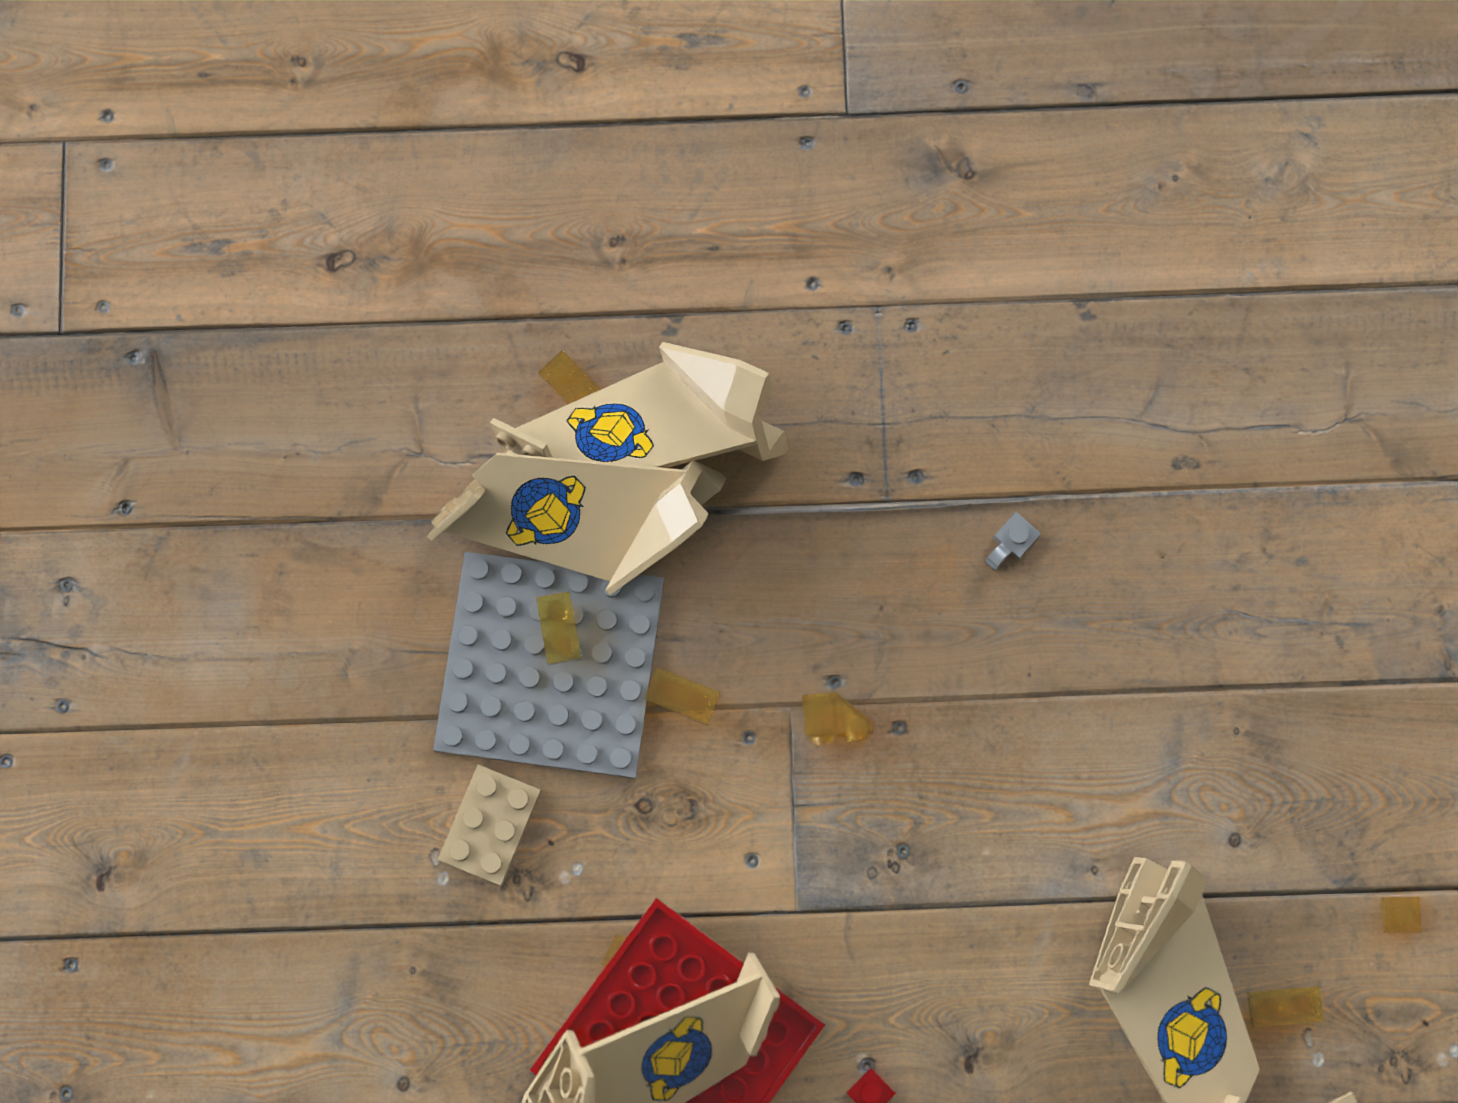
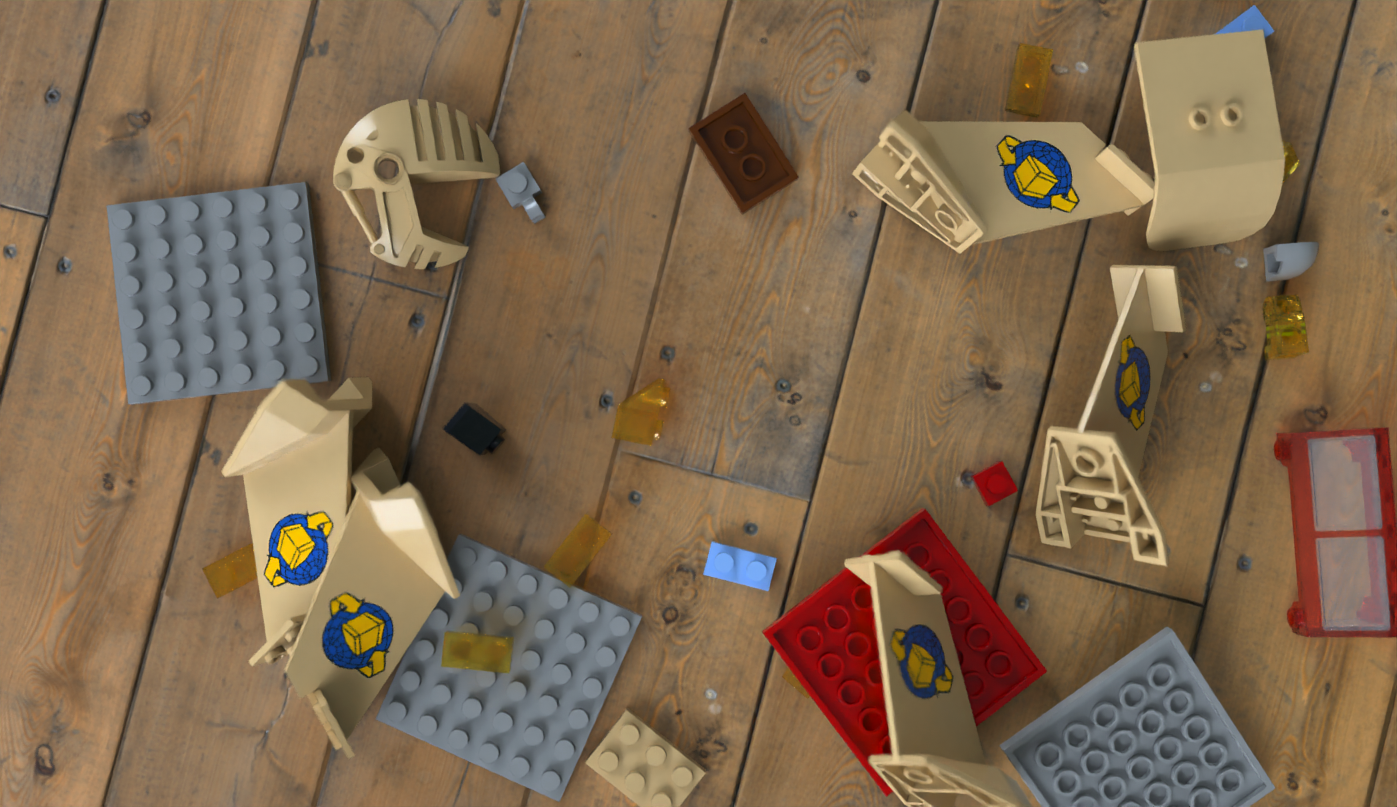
camera: 75 degrees left, 10 degrees up
none -> light grey plate [106,182,331,405]
none -> tan piece [333,99,500,269]
none -> black slope [443,402,506,455]
none -> reddish brown plate [688,93,799,215]
none -> light blue plate [703,541,777,591]

